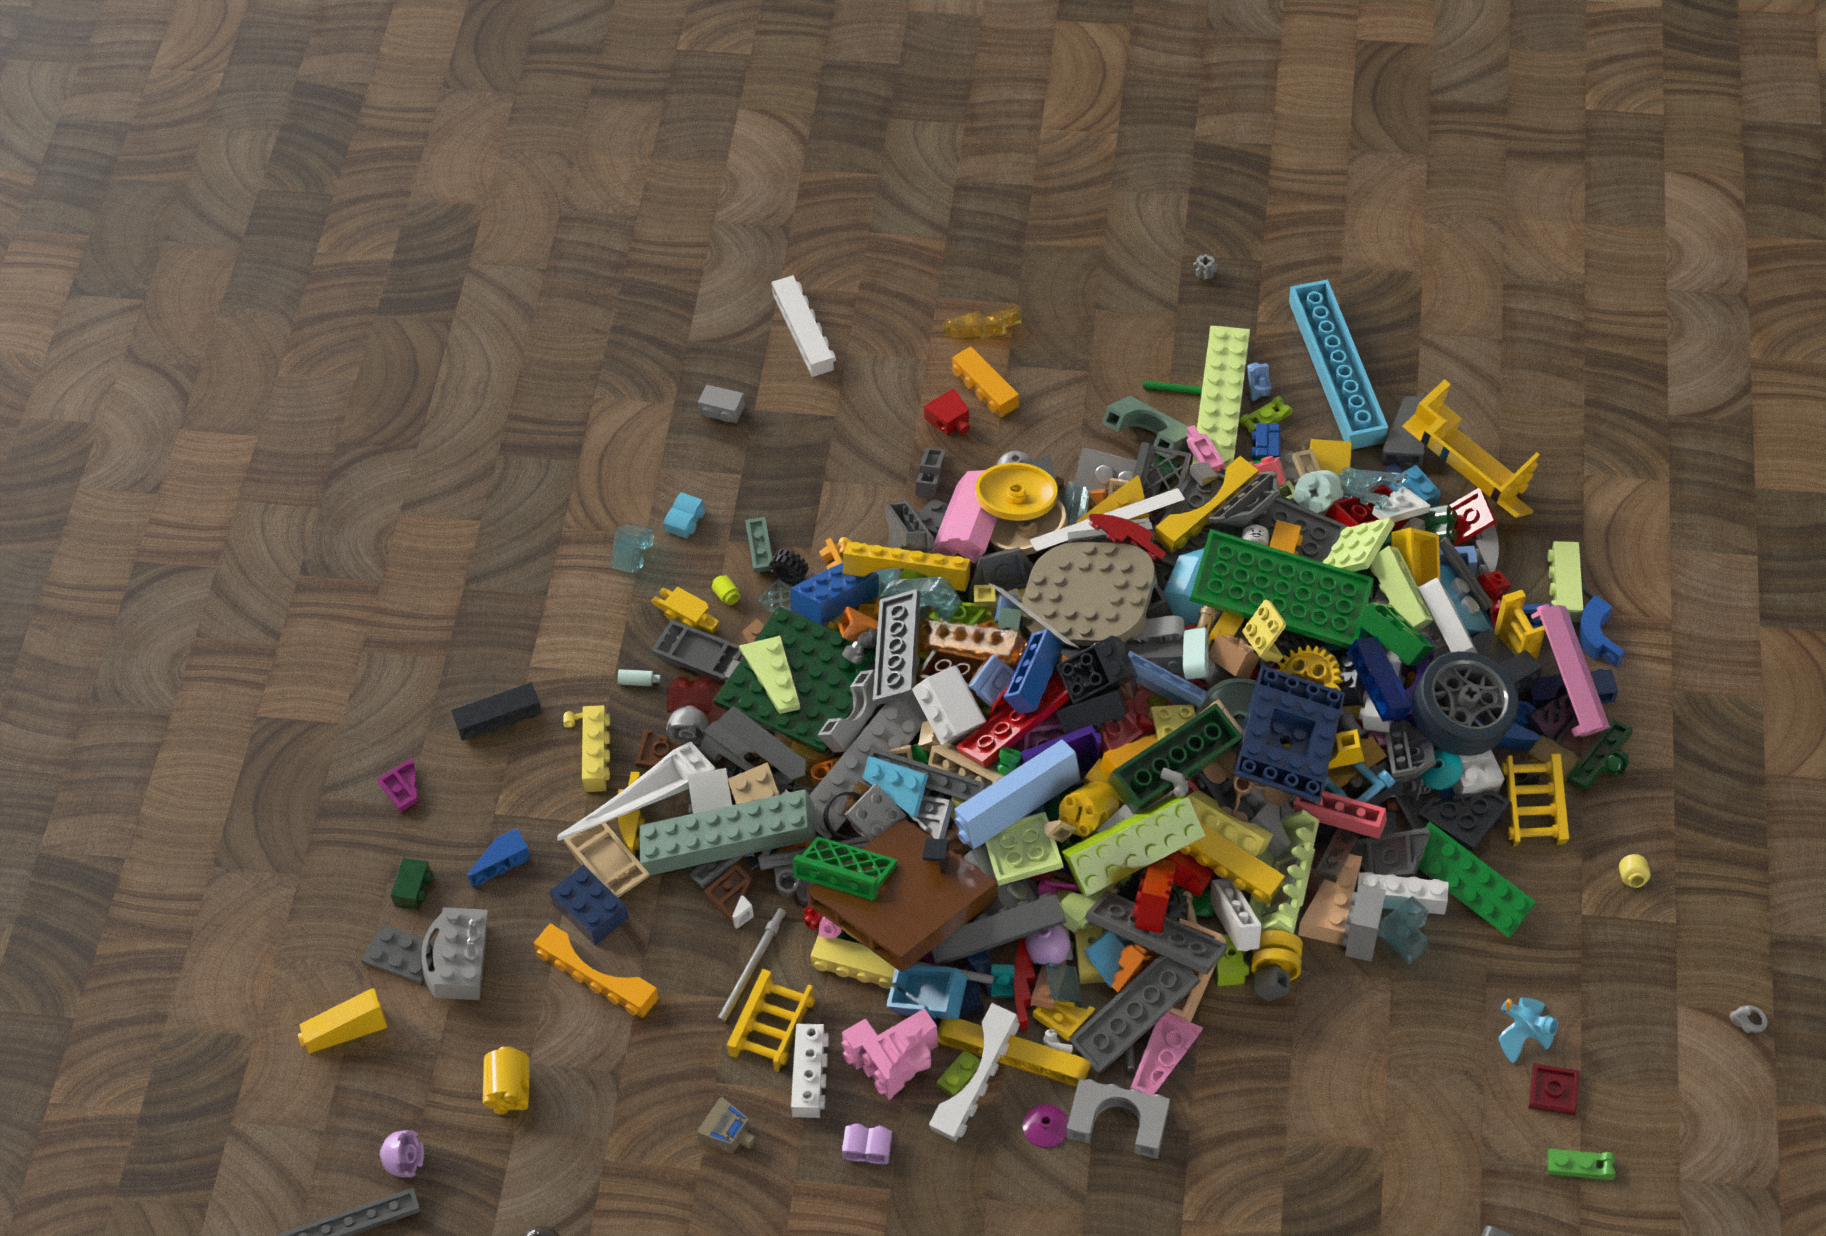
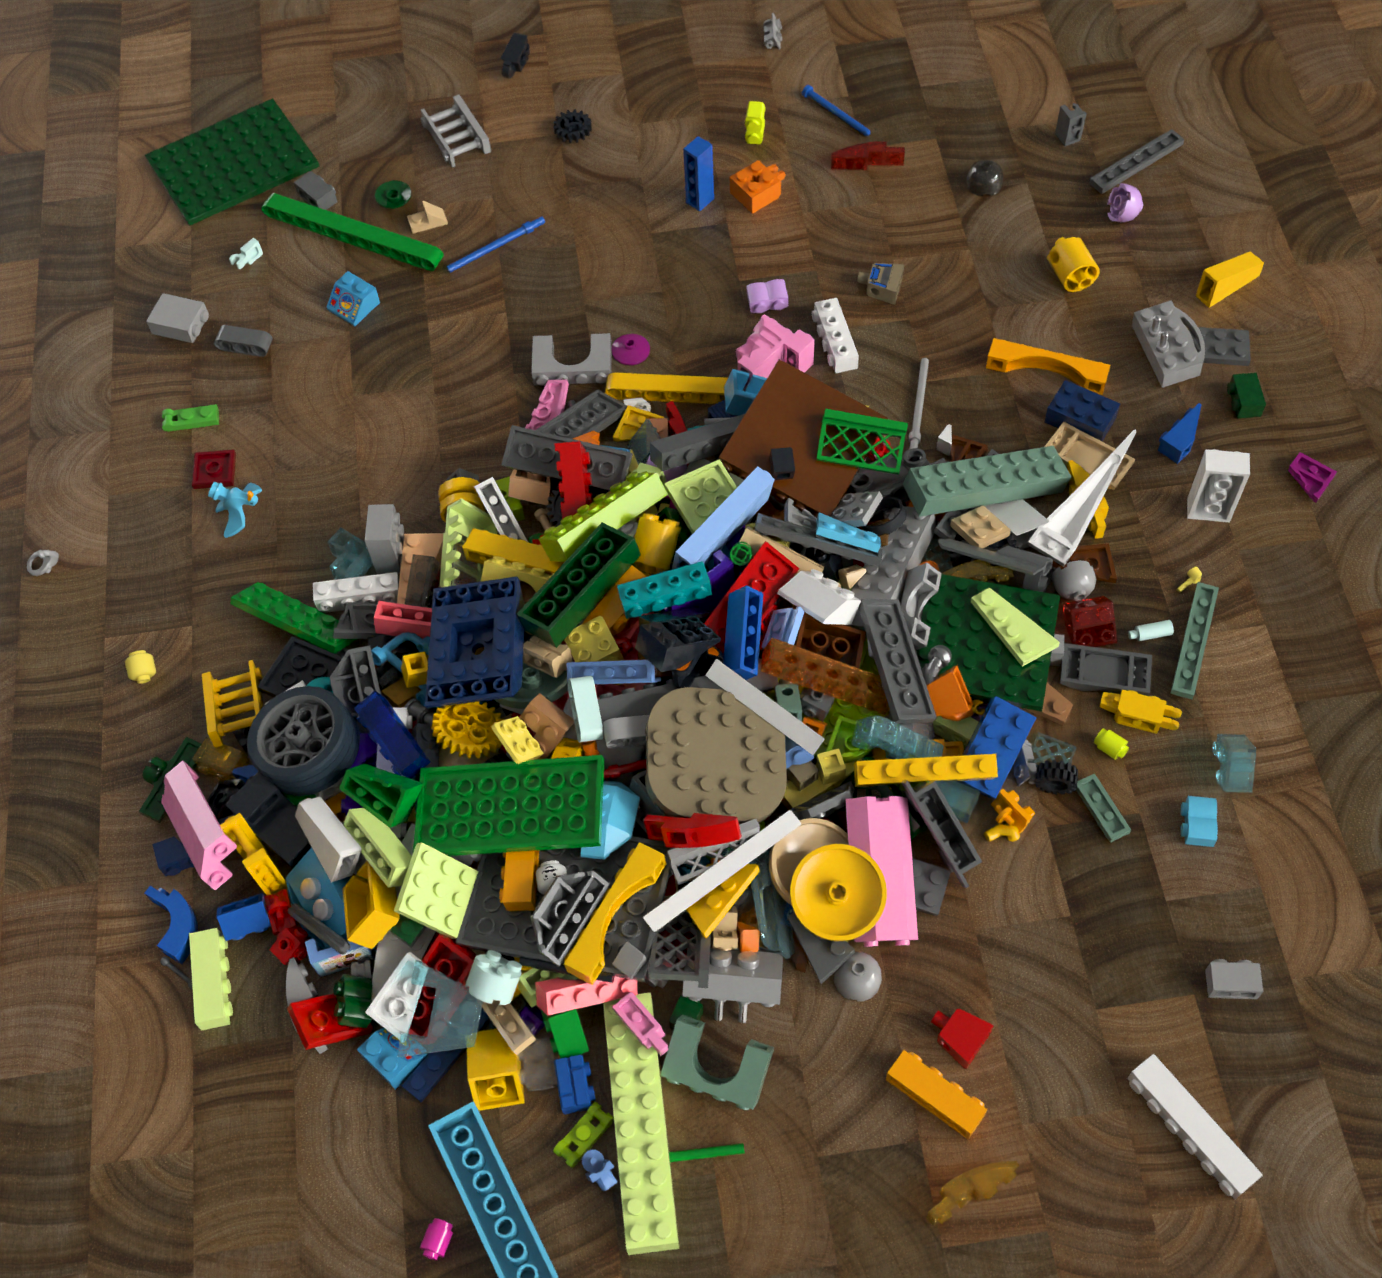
camera: 165 degrees right, 5 degrees up
black brick [451,682,542,741] -> none
light yellow brick [582,705,610,792] -> none
yellow fence [727,969,816,1072] -> none
dark grey slope [915,447,946,499] -> none
white arch [929,1003,1019,1142] -> none
lime plate [937,1050,981,1097] -> none
tan slope [1043,820,1077,843] -> none
light grey arm [1160,768,1188,797] -> none
dark grey slope [1381,396,1425,467] -> none
yellow panel [1402,379,1540,518] -> none
none -> dark pink brick [420,1218,453,1260]
none -> teal brick [617,561,712,619]
none -> sand green plate [1170,582,1219,699]
none -> white brick [1187,449,1250,522]

